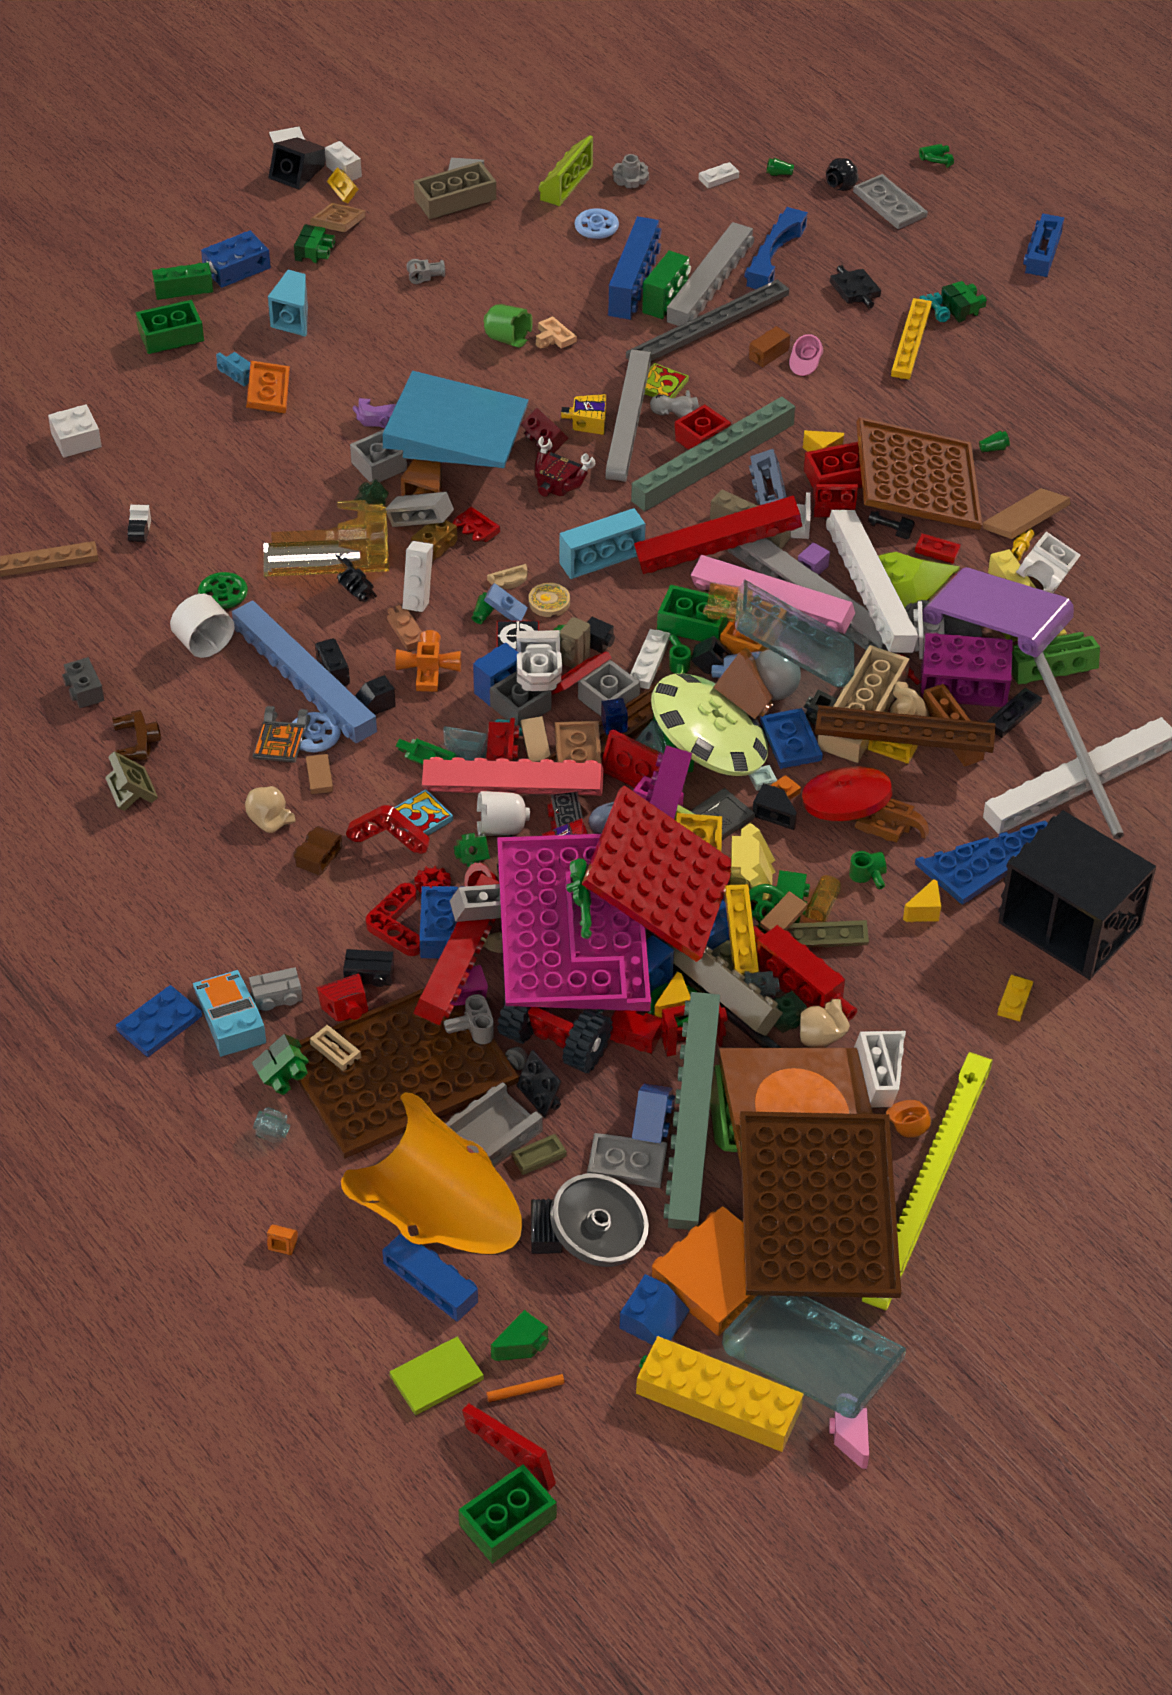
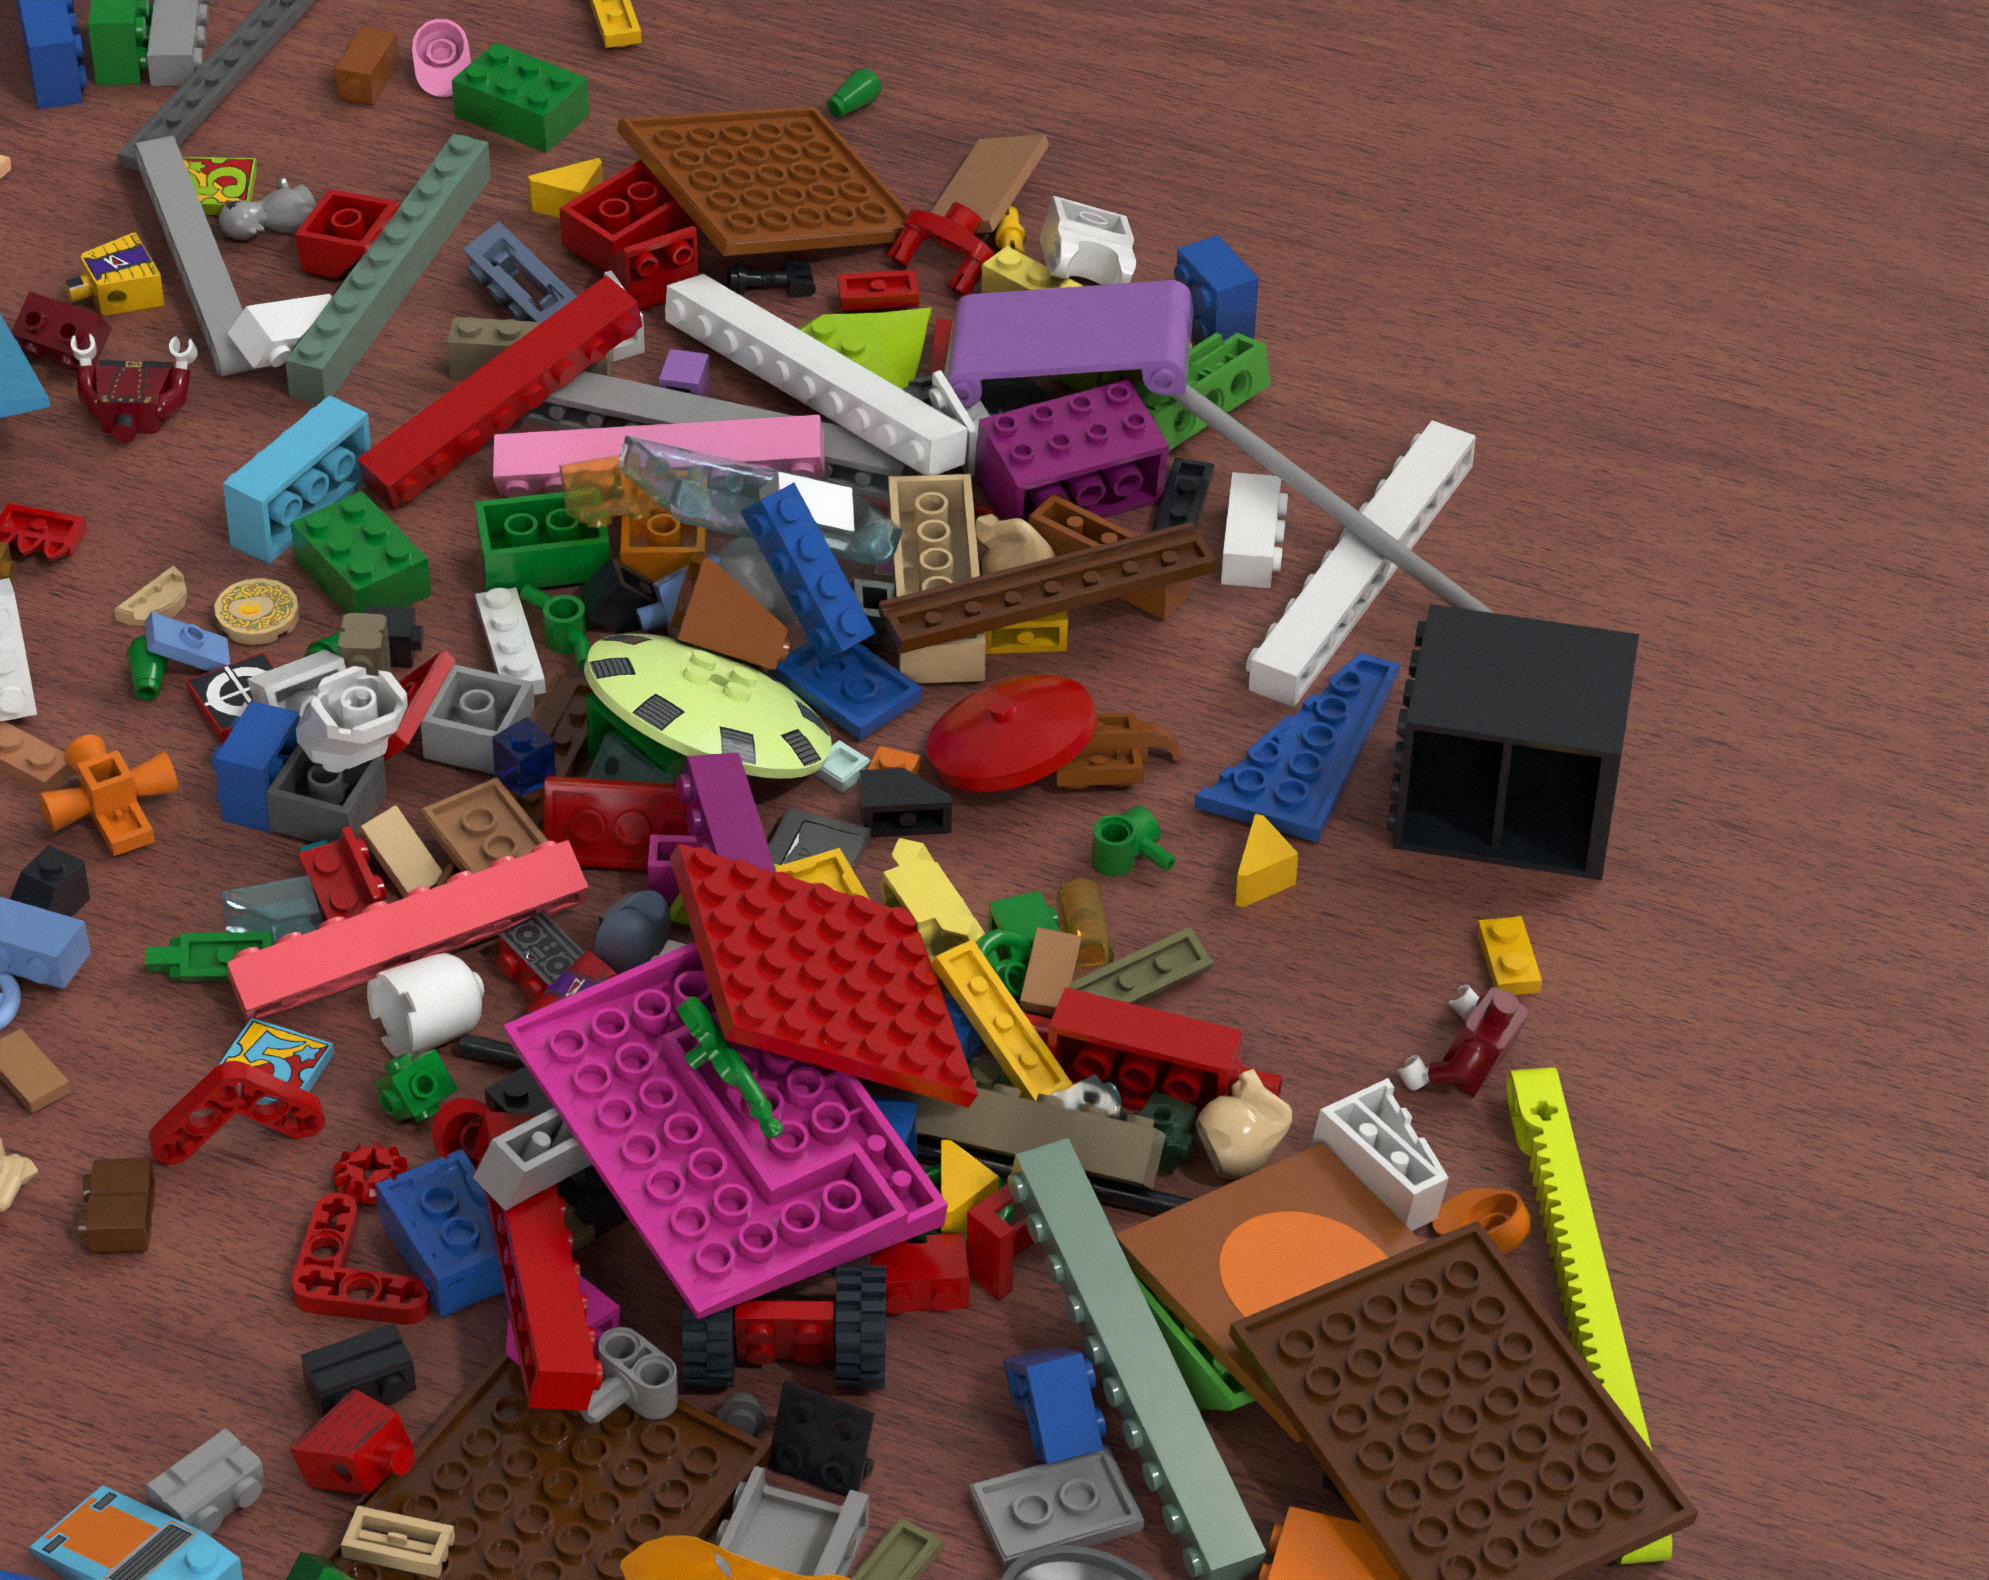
camera: 30 degrees left, 5 degrees down
none -> white slope [227,294,332,369]
none -> green brick [290,491,431,614]
none -> green brick [452,42,590,153]
none -> blue brick [740,482,875,661]
none -> white panel [759,472,854,535]
none -> red connector [886,202,995,296]
none -> blue brick [1174,235,1259,341]
none -> white brick [1221,472,1288,589]
none -> dark red torso [1396,984,1530,1098]

